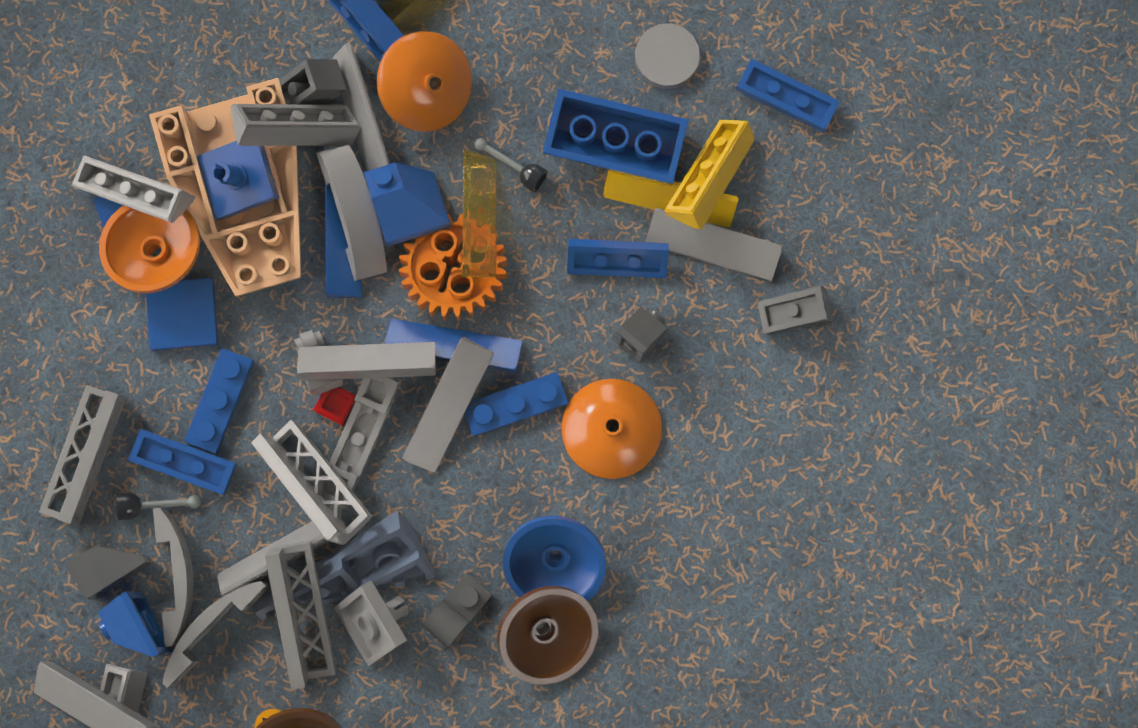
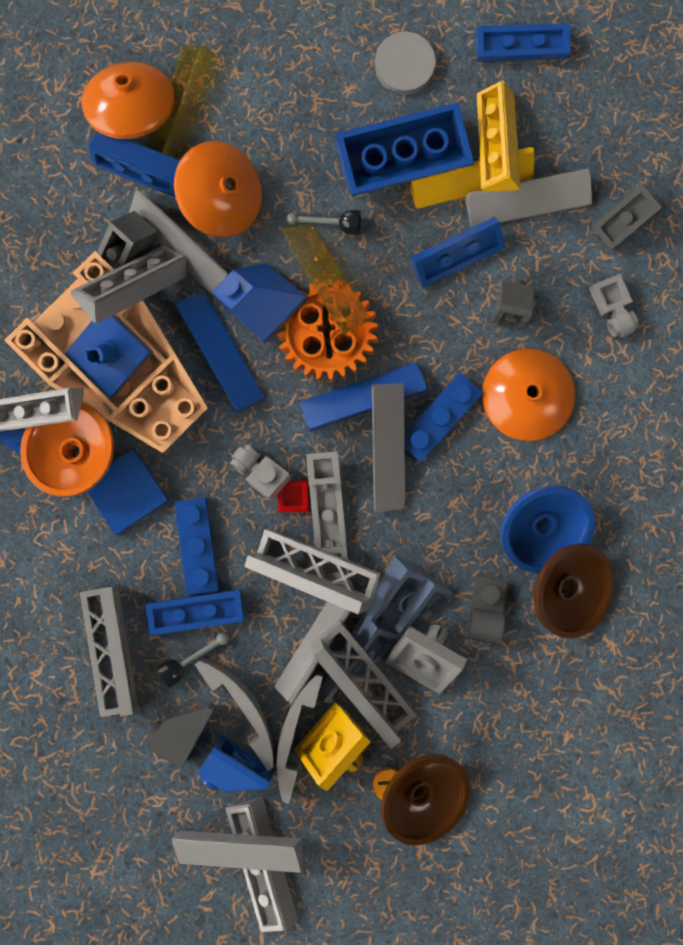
camera: 20 degrees left, 5 degrees up
light grey slope [297,342,436,381] -> none
light grey slope [317,145,387,281] -> none
none -> yellow tile [294,702,371,791]
none -> light grey plate [589,274,639,338]

